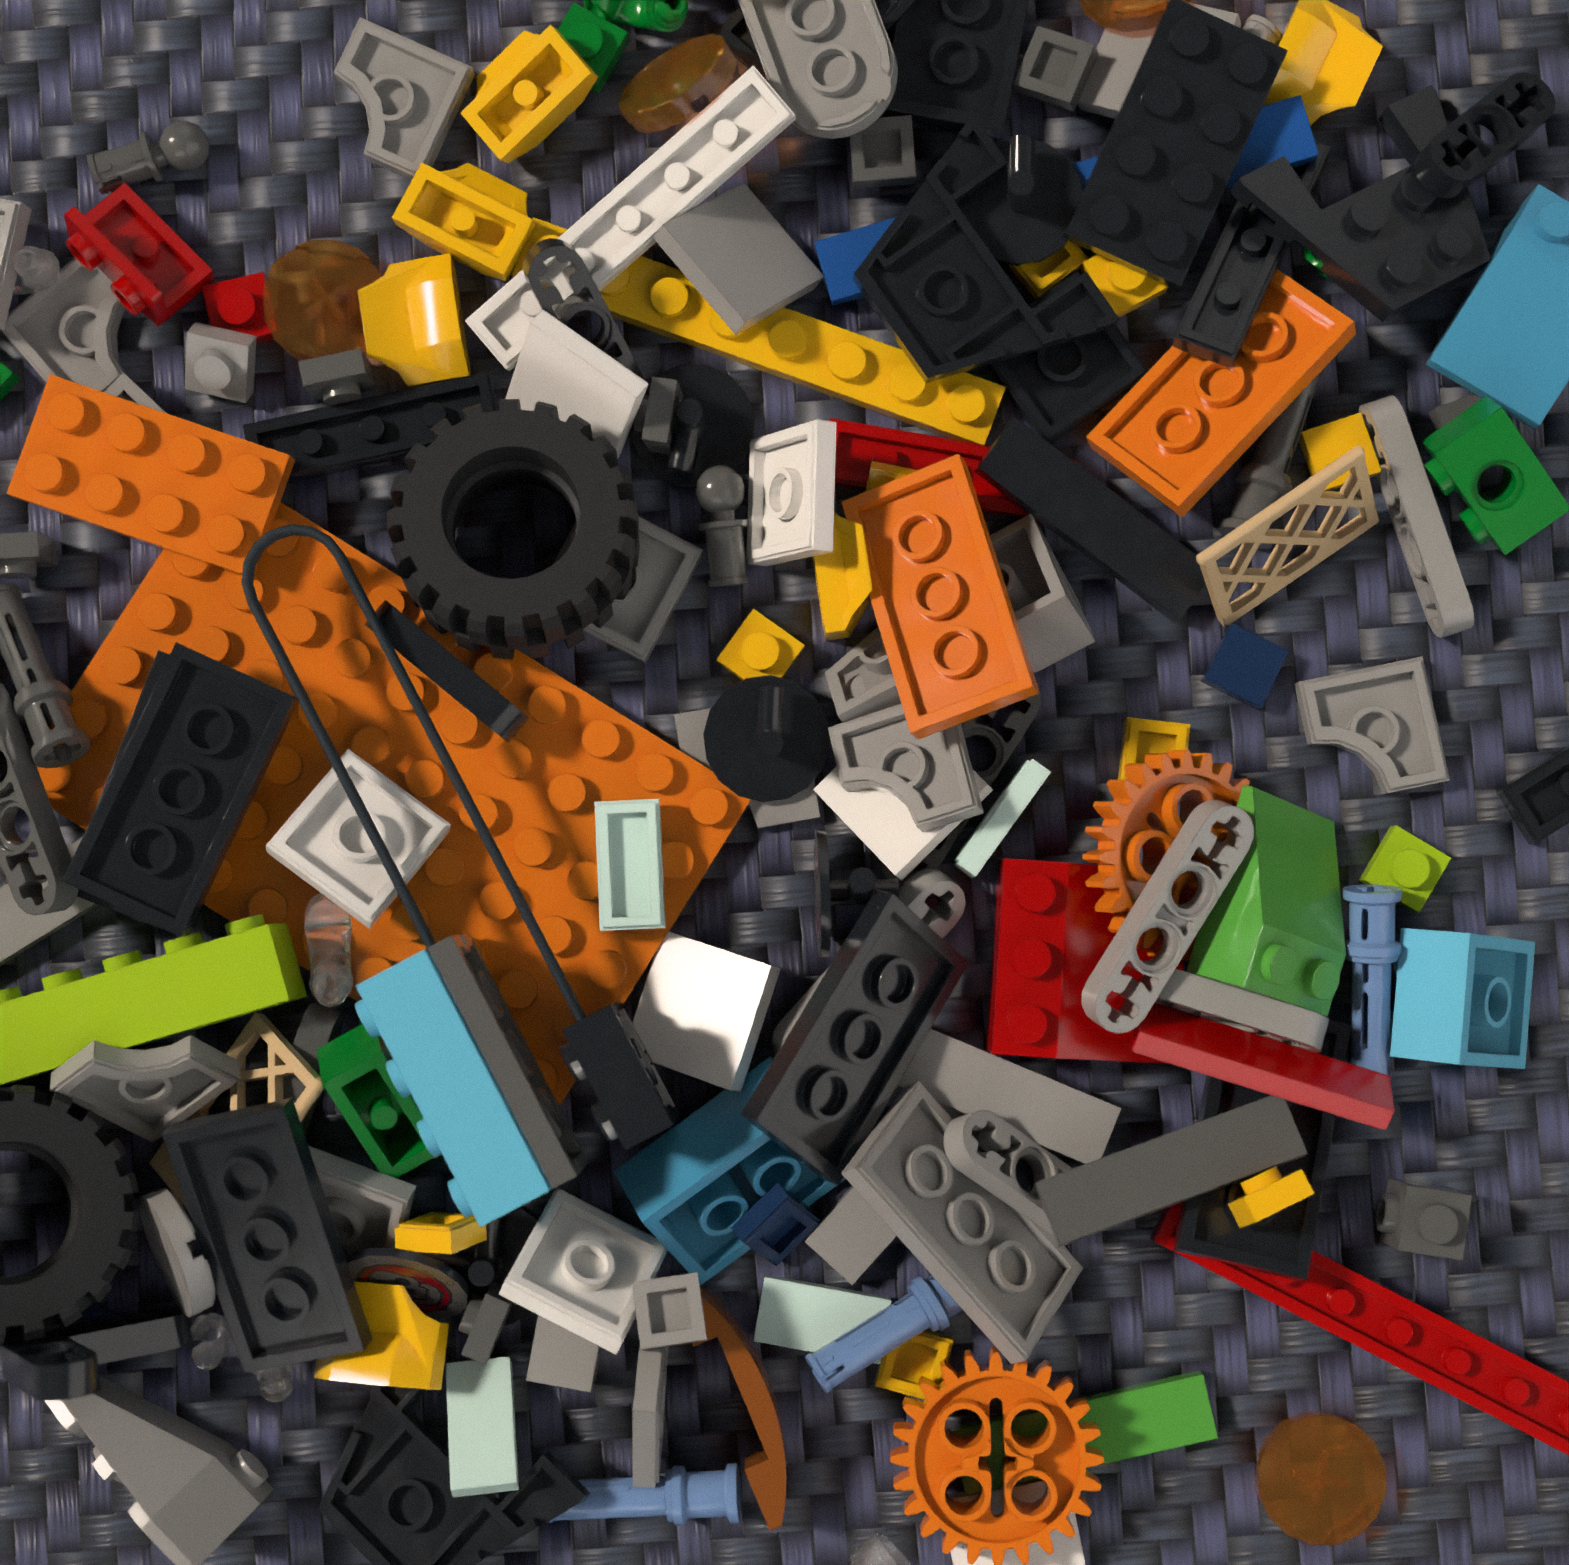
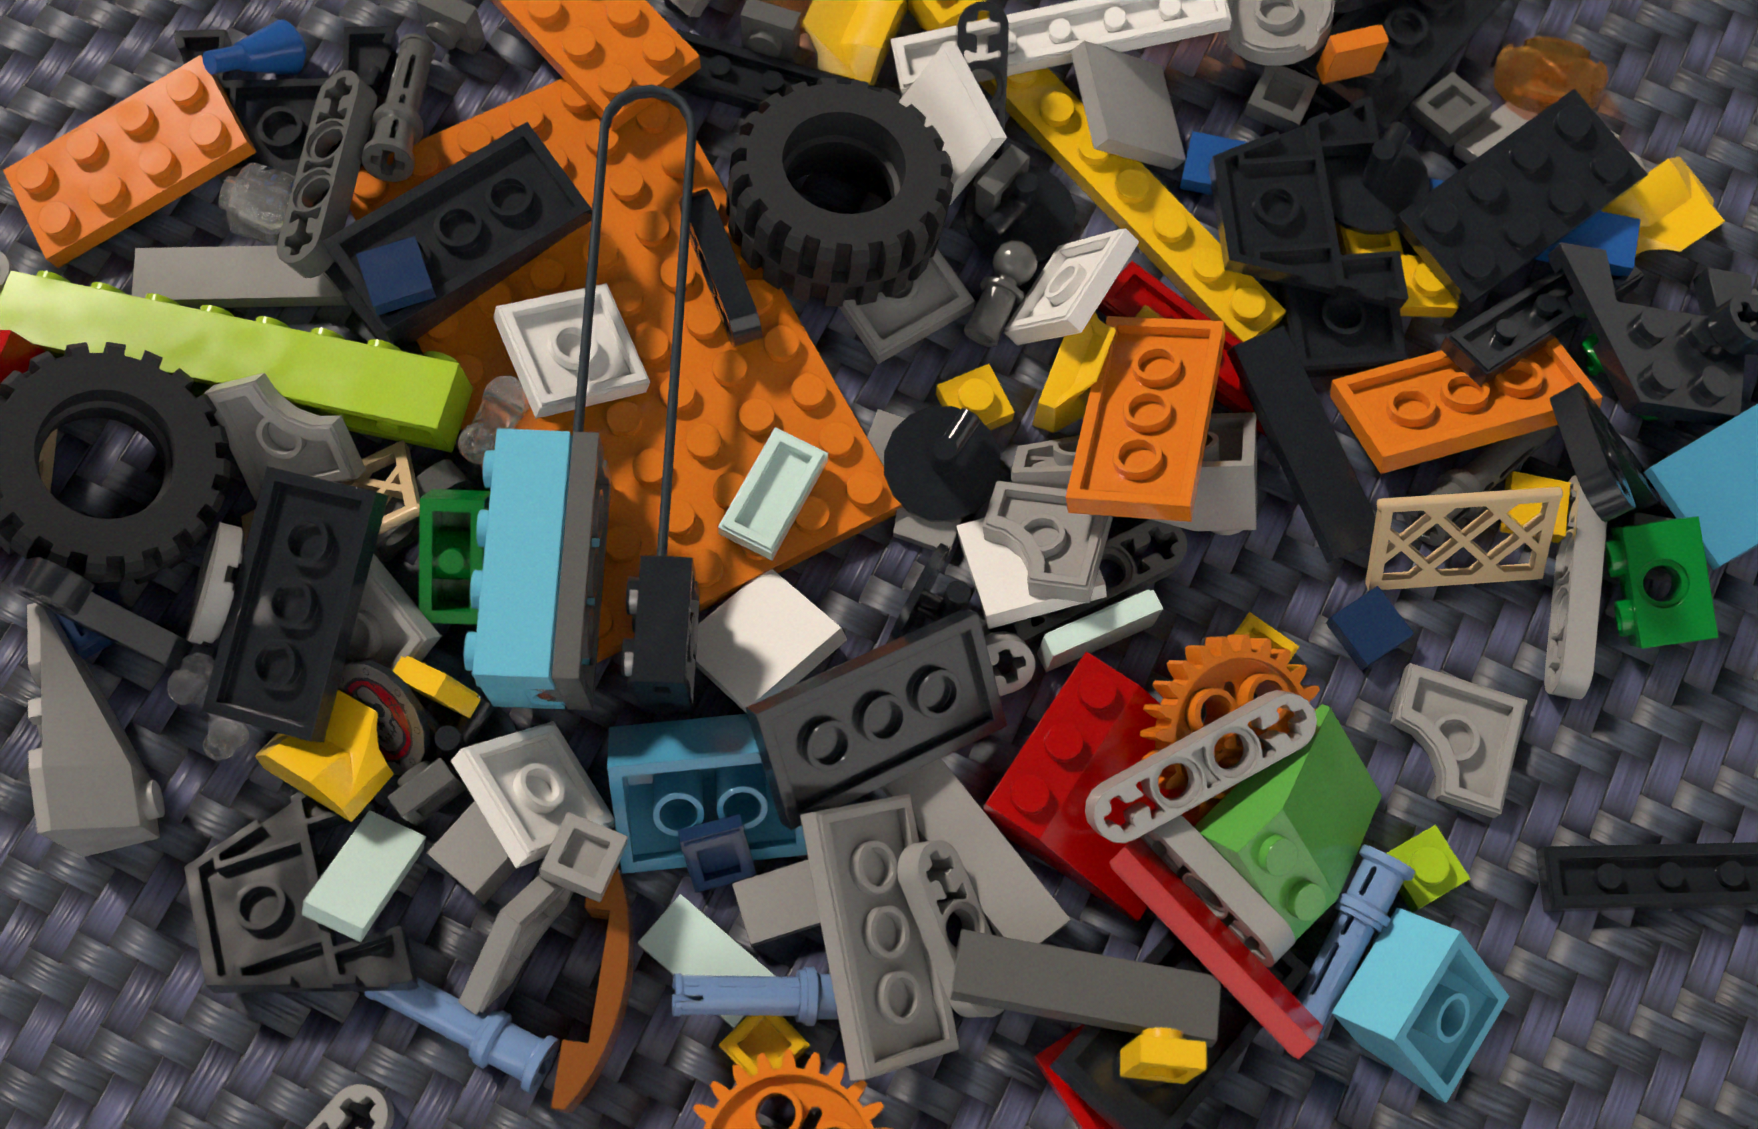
camera: 20 degrees right, 15 degrees down
none -> dark blue tile [356,236,436,316]
none -> orange tile [1316,25,1389,84]
none -> black beam [1550,382,1661,523]

